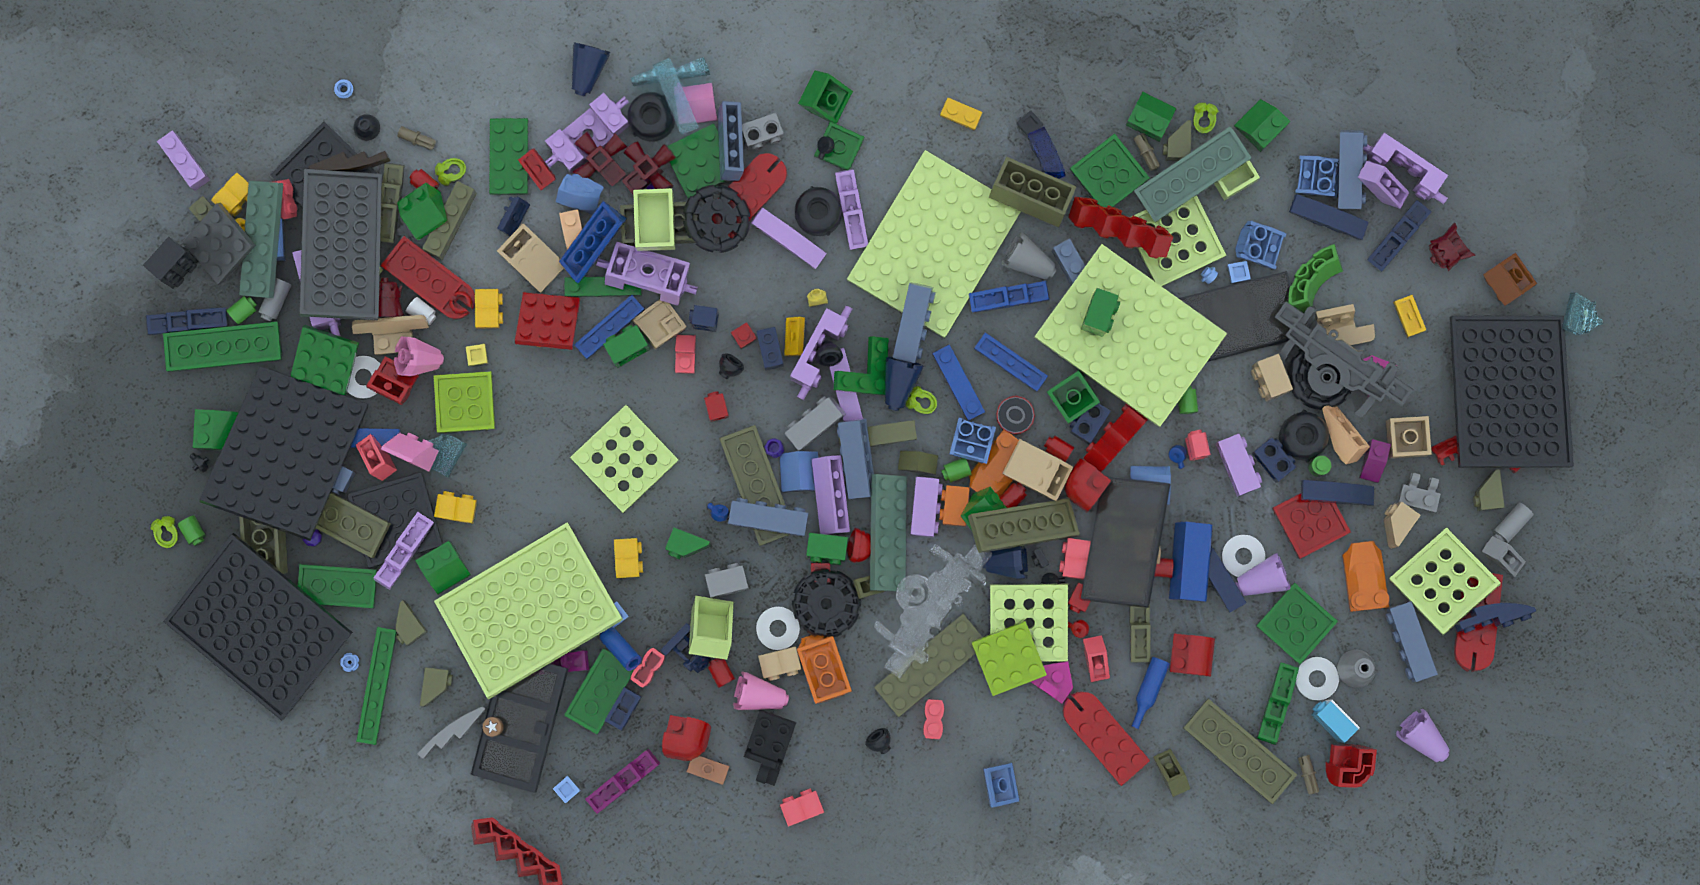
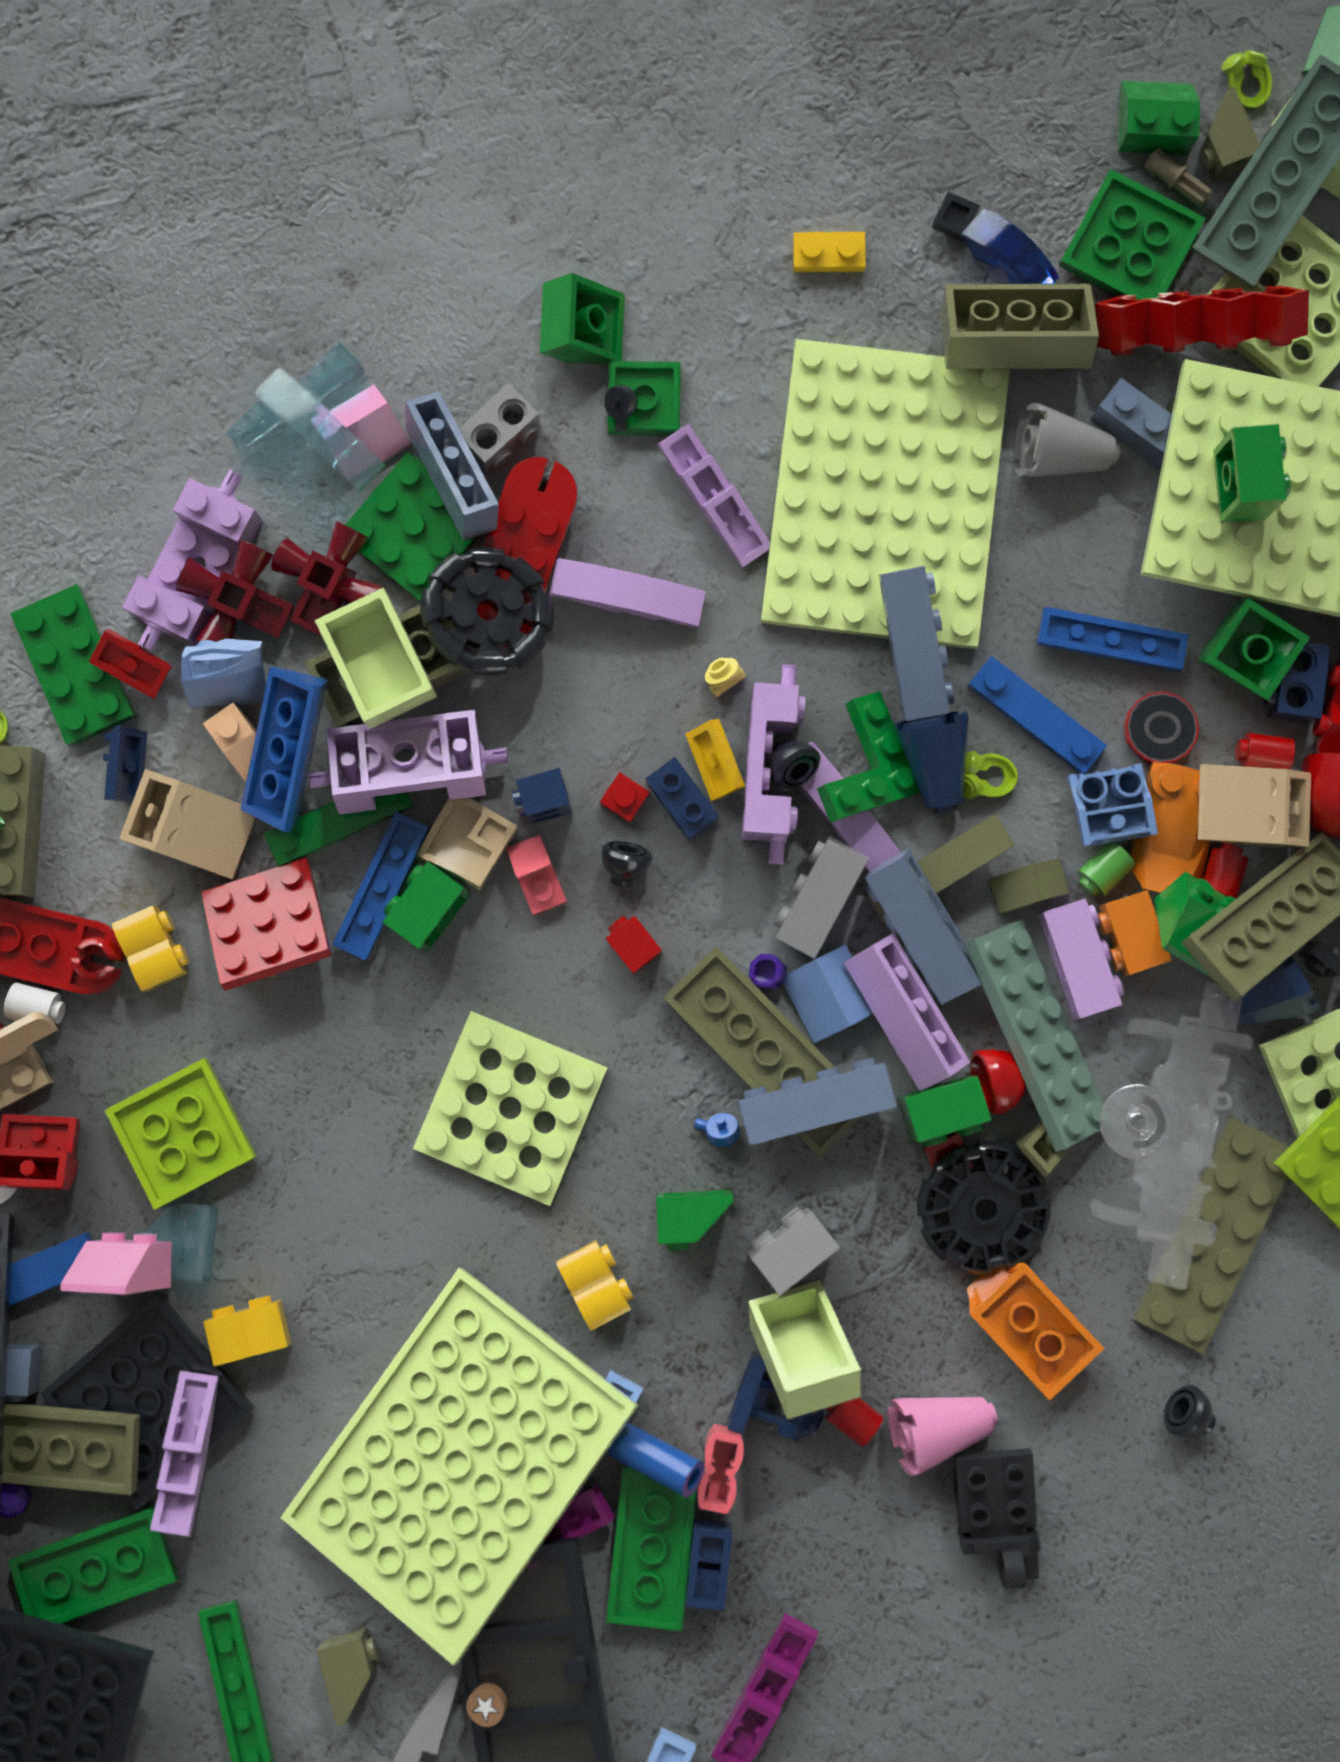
camera: 20 degrees left, 0 degrees up
light blue plate [340,653,359,672] -> none
coral slope [356,434,397,481] -> none
bright pink cone [394,336,444,376] -> none
olive slope [395,600,428,646] -> none
green slope [415,541,471,594] -> none
light yellow plate [466,344,488,366] -> none
dark blue cone [572,42,610,96] -> none
black piece [627,92,676,142] -> none
red brick [662,715,712,761] -> none
nougat plate [687,756,730,785] -> none
white gear [756,607,800,650] -> none
tan brick [758,647,802,681] -> none
coral brick [780,788,824,827] -> none
black piece [795,186,842,236] -> none
coral brick [923,699,944,739] -> none
blue slope [969,281,1050,313] -> none

